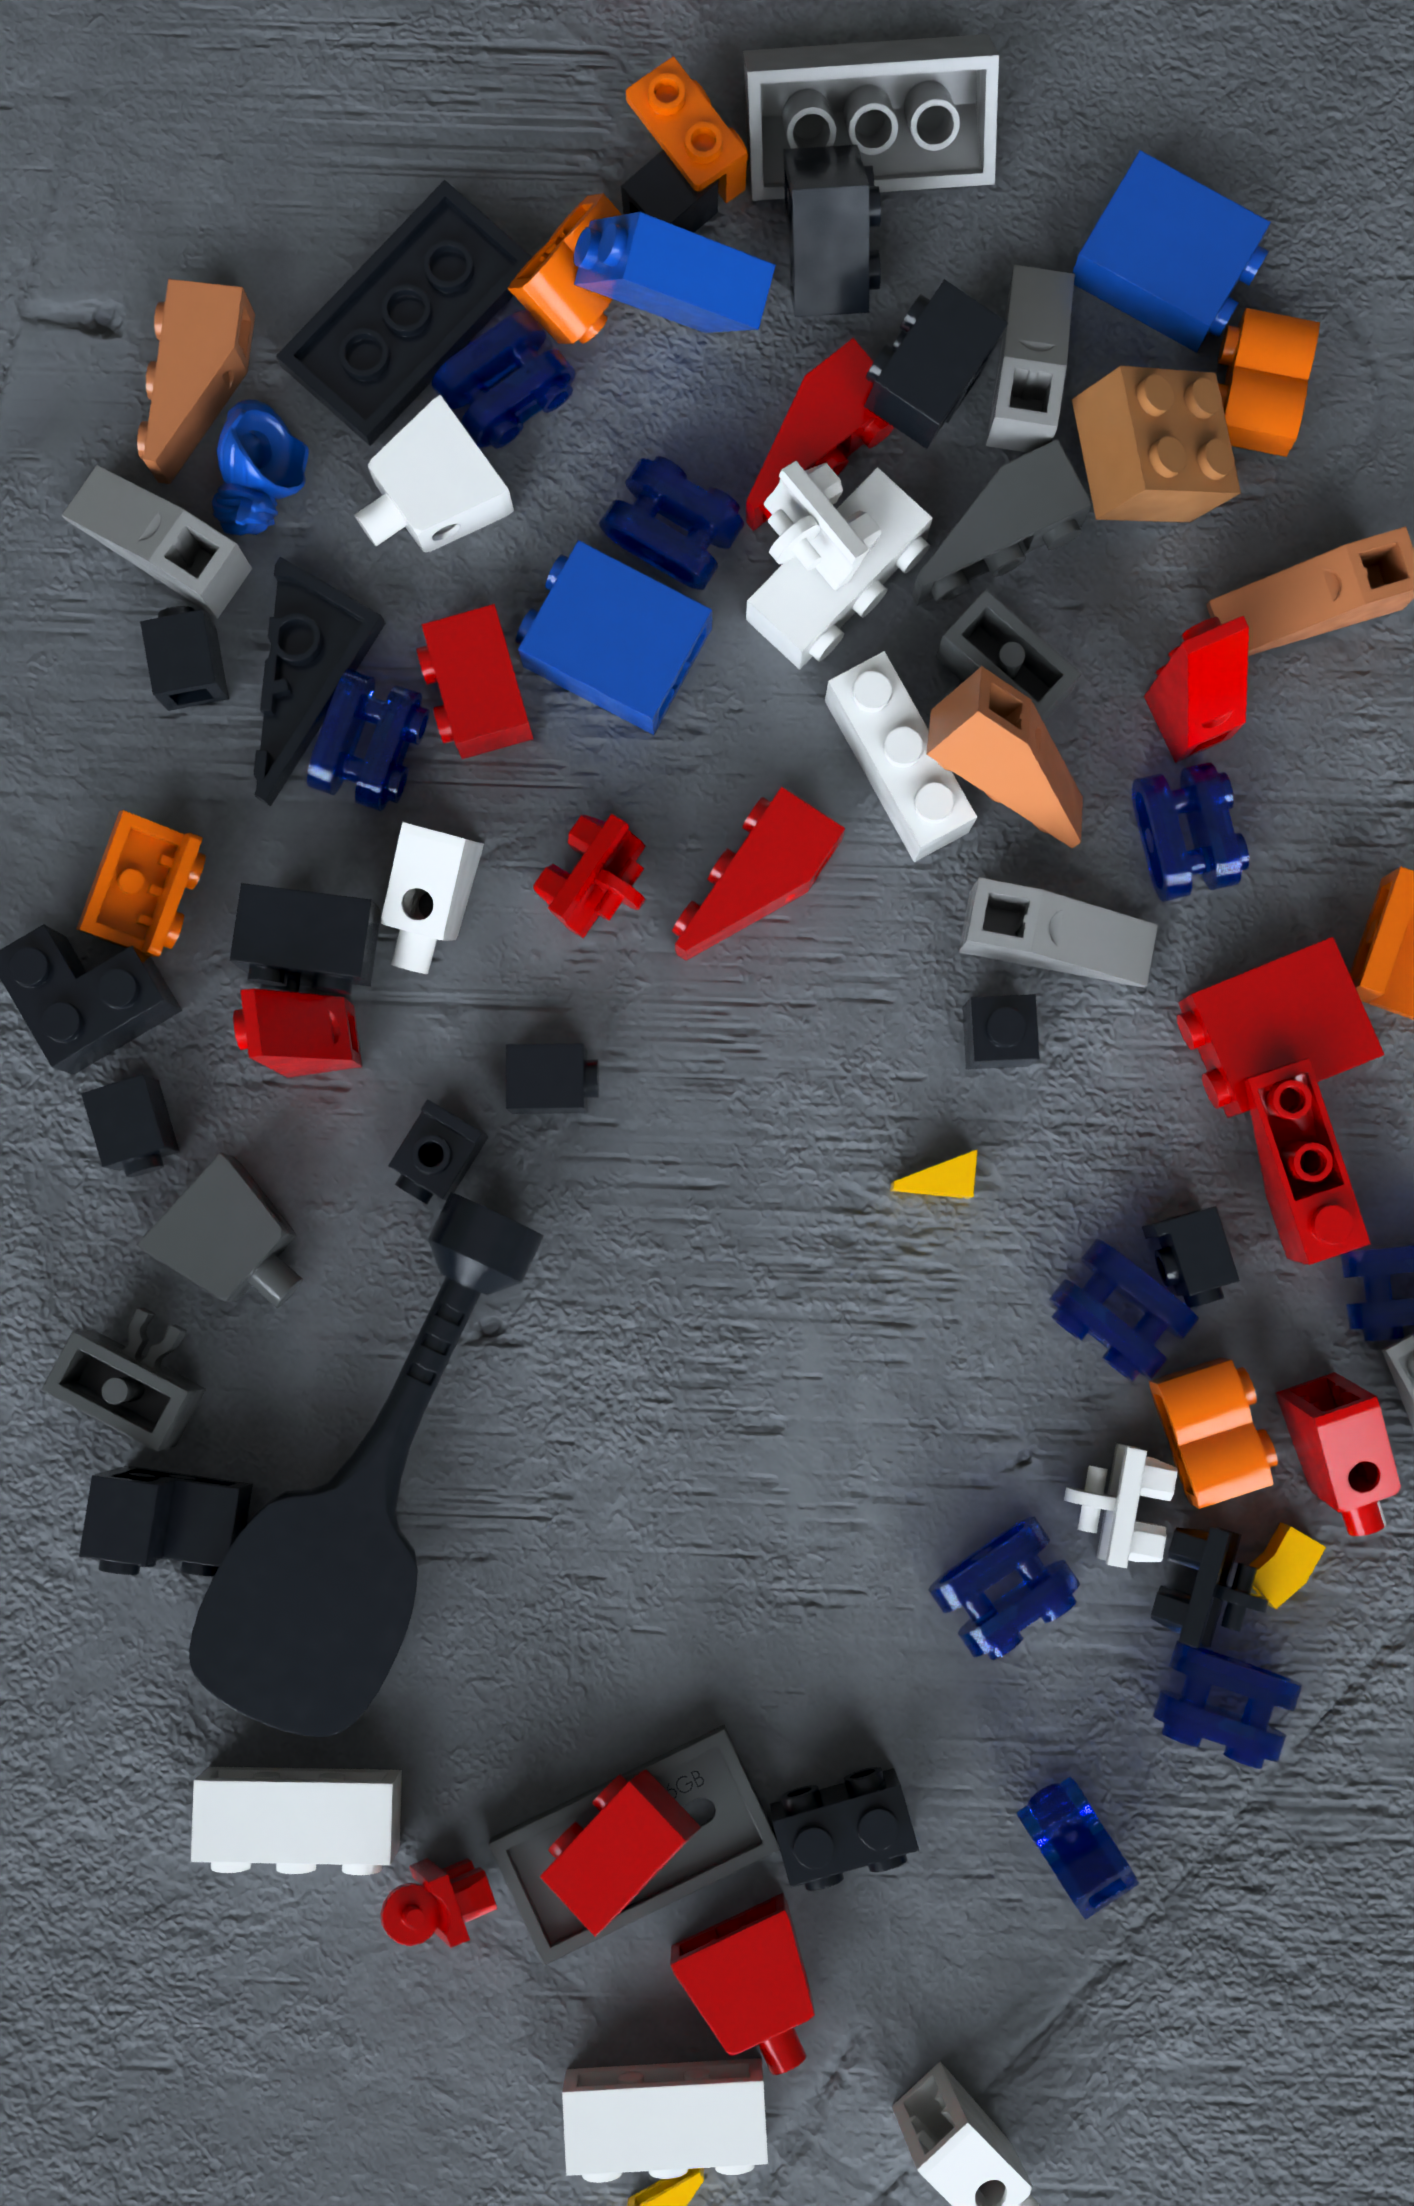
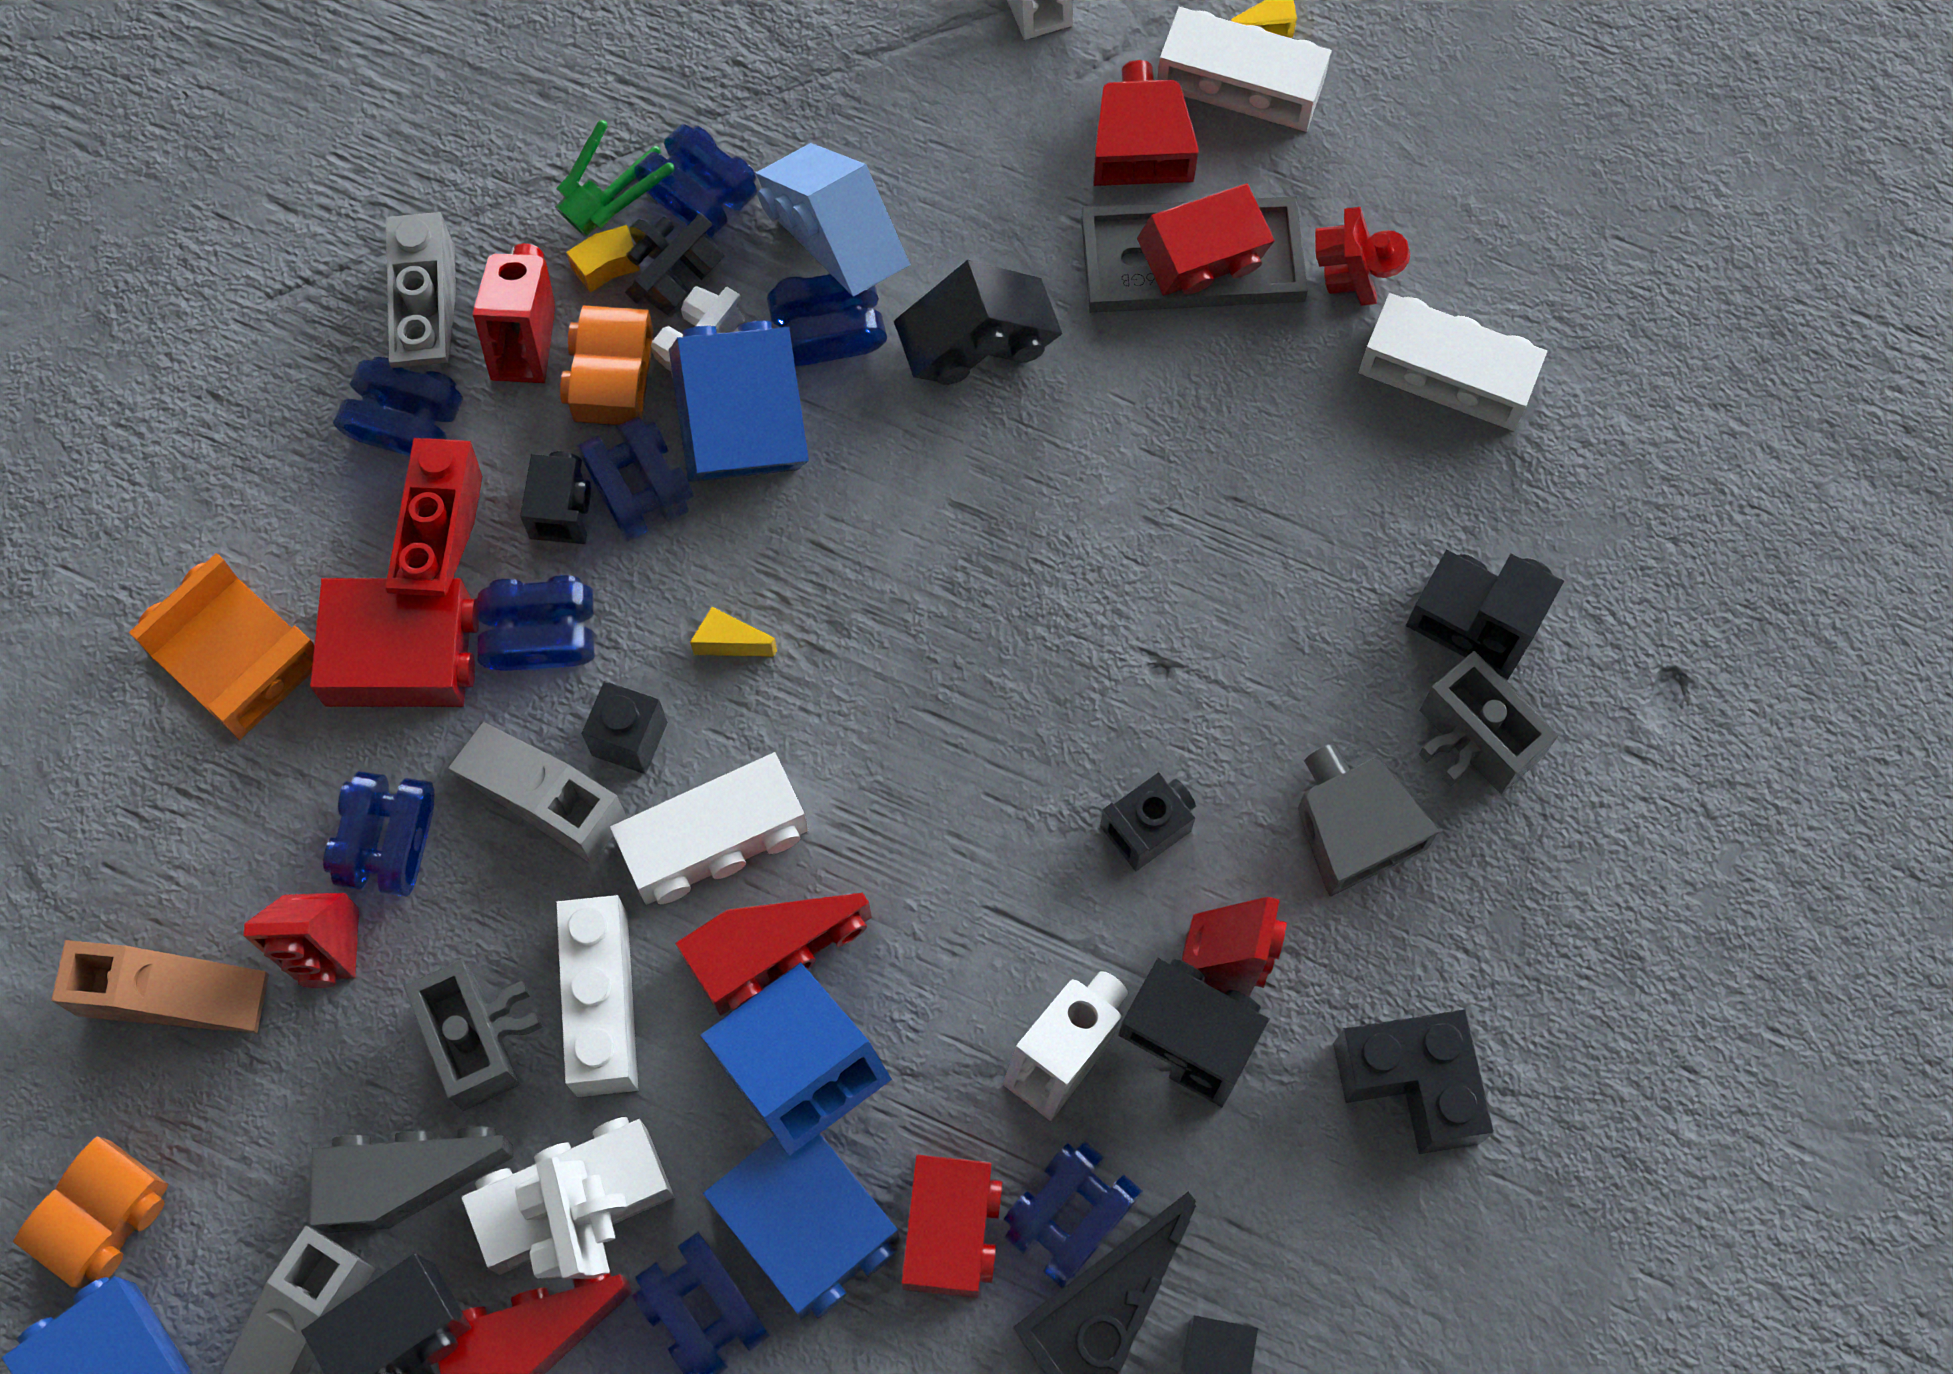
camera: 160 degrees left, 15 degrees down
orange bracket [76,810,206,957] -> none
black brick [81,1074,180,1177] -> none
black piece [189,1192,544,1737] -> none
black brick [506,1043,599,1114] -> none
red hips [533,814,646,939] -> none
black brick [770,1767,919,1891] -> none
nougat slope [926,666,1083,849] -> none
clear blue brick [1016,1776,1140,1920] -> none
medium nougat brick [1071,366,1241,523] -> none
none -> clear blue brick [477,575,595,671]
none -> green plant [555,120,675,238]
none -> white brick [610,752,808,905]
none -> blue brick [669,321,809,482]
none -> blue brick [701,962,892,1156]
none -> light blue wedge [756,143,910,297]
none -> black brick [893,260,1063,385]

